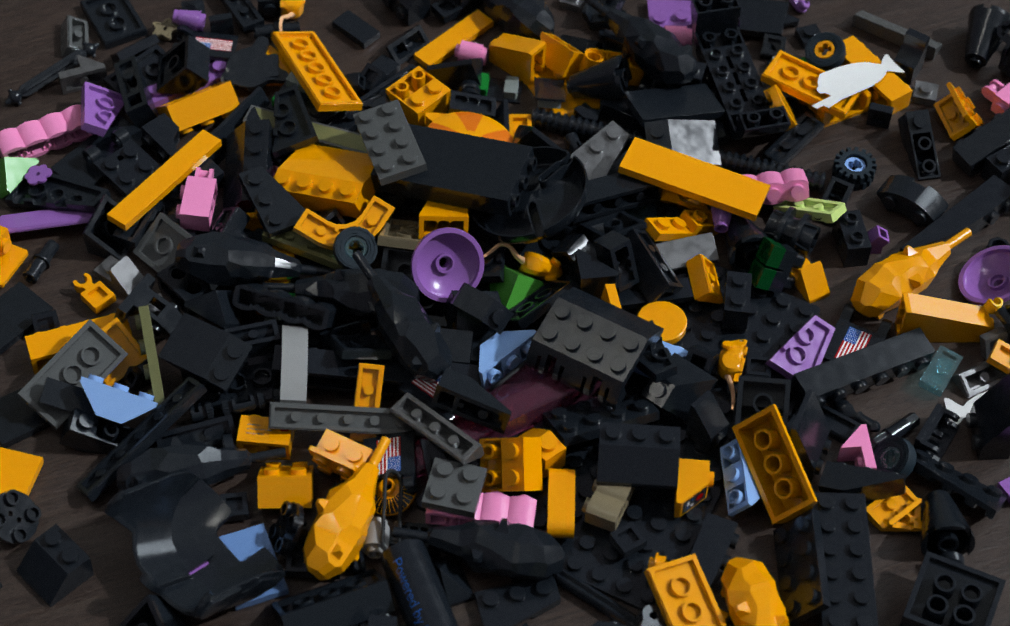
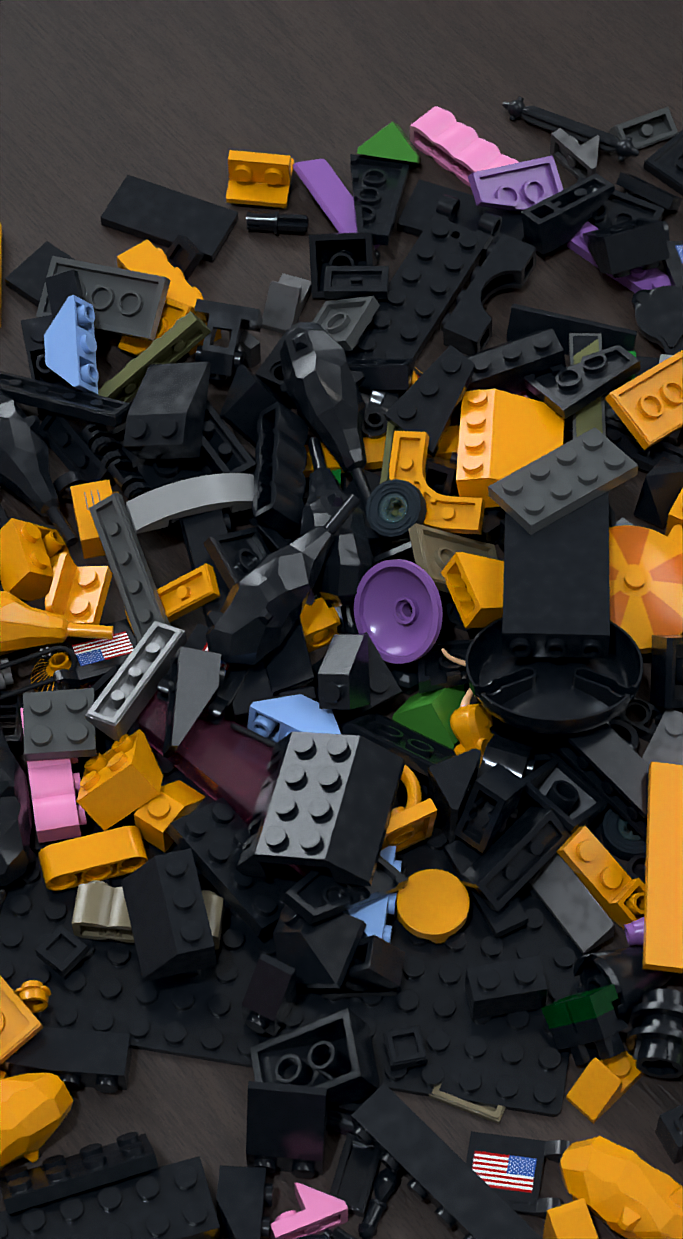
camera: 75 degrees right, 5 degrees up
medium lavender plant [24,164,52,185] -> none
light orange plate [73,273,116,314] -> none
light orange tile [107,130,222,231] -> none
light orange slope [156,81,240,135] -> none
bright pink brick [176,167,218,232] -> none
light orange slope [674,458,714,518] -> none
light orange slope [686,254,723,304] -> none
light orange animal [717,339,748,410] -> none
light blue slope [720,439,761,517] -> none
light orange slope [732,404,818,524] -> none
medium lavender wing [765,315,835,380] -> none

